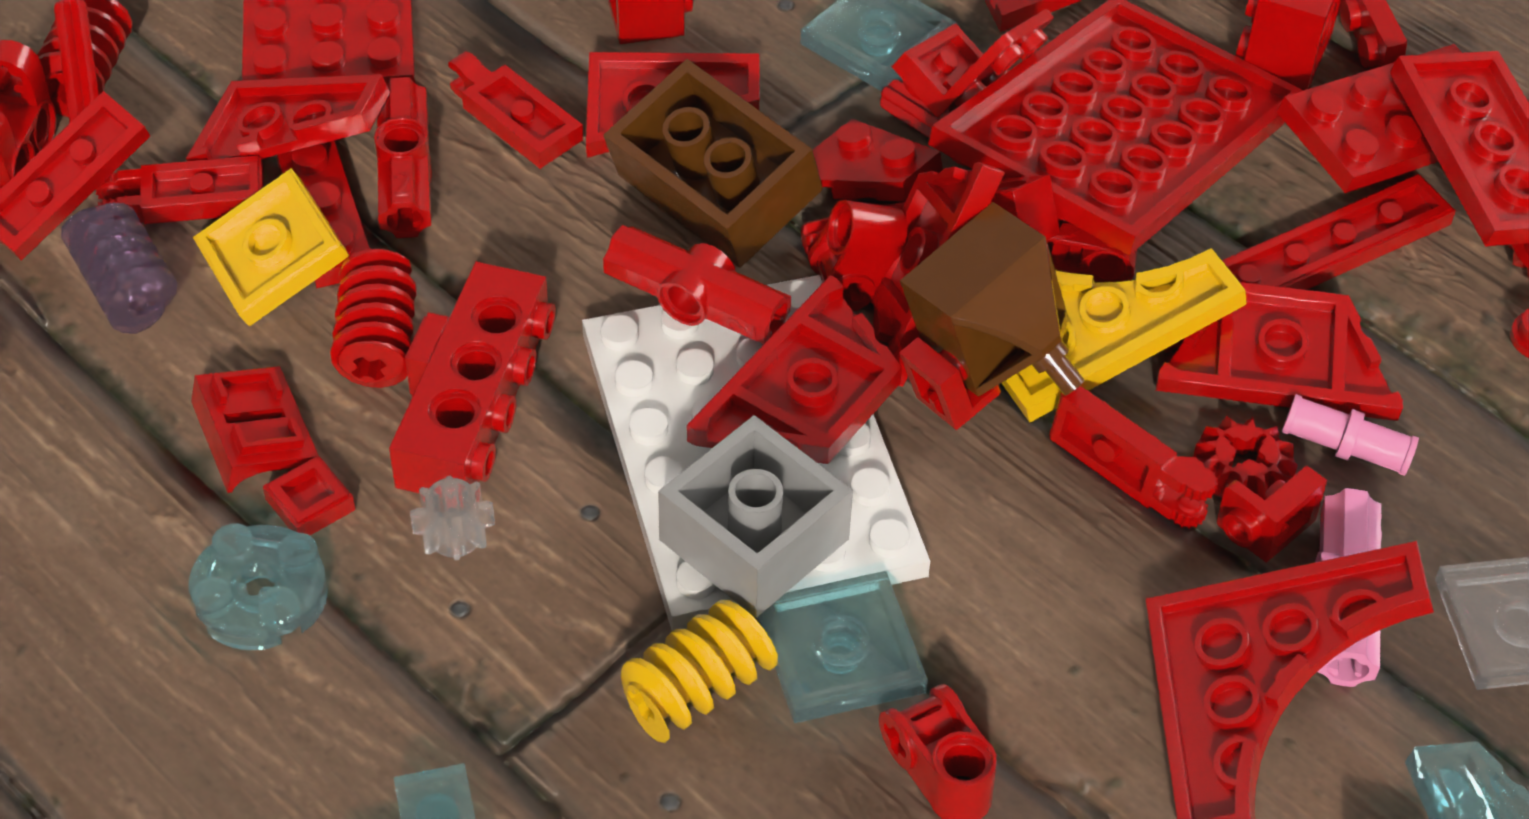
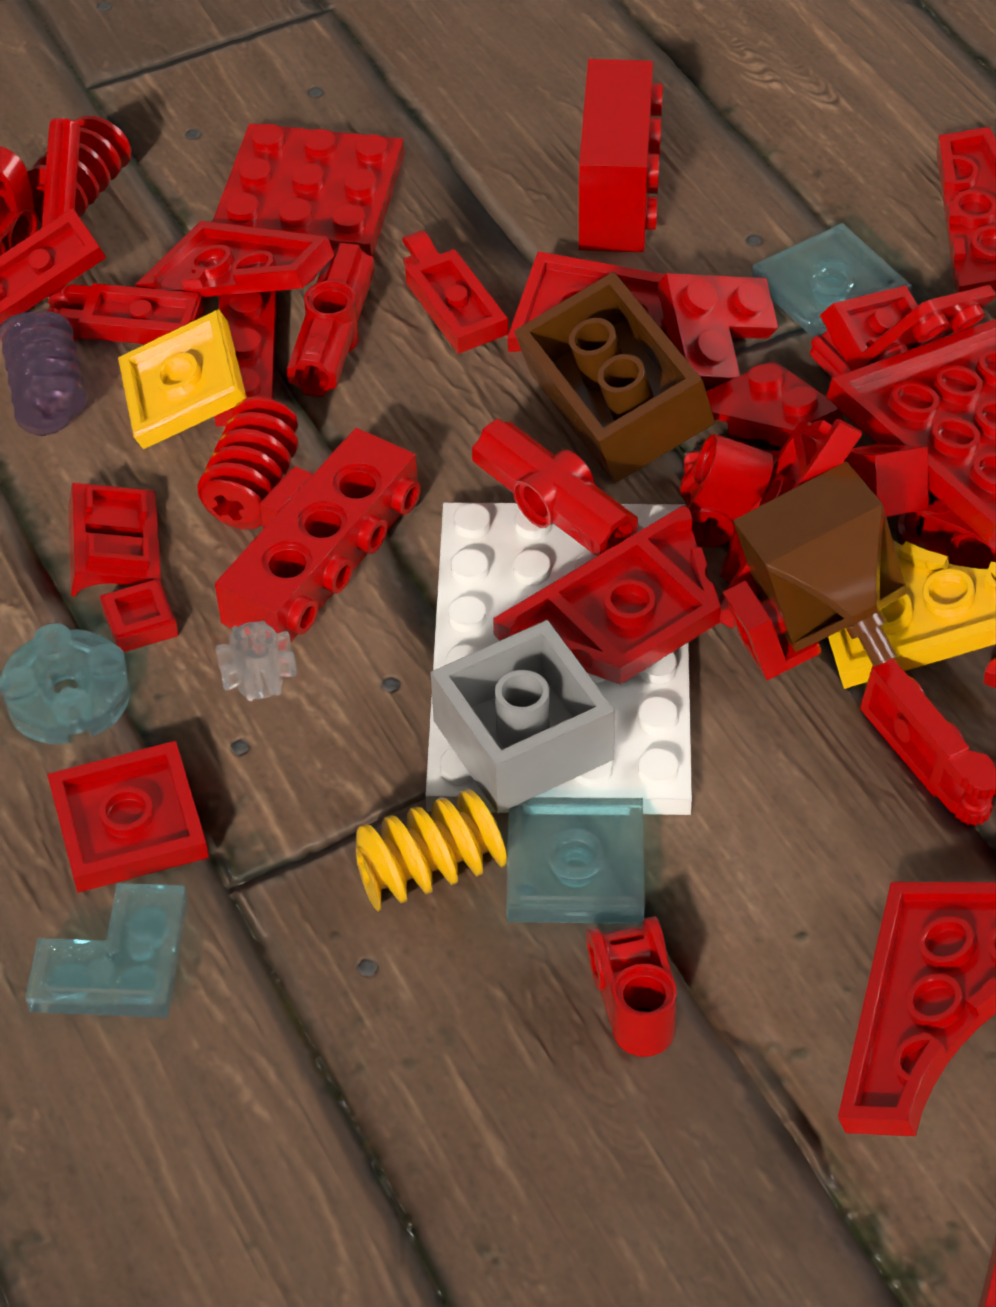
camera: 20 degrees right, 0 degrees up
none -> red plate [47,741,209,893]
none -> red plate [657,273,778,388]

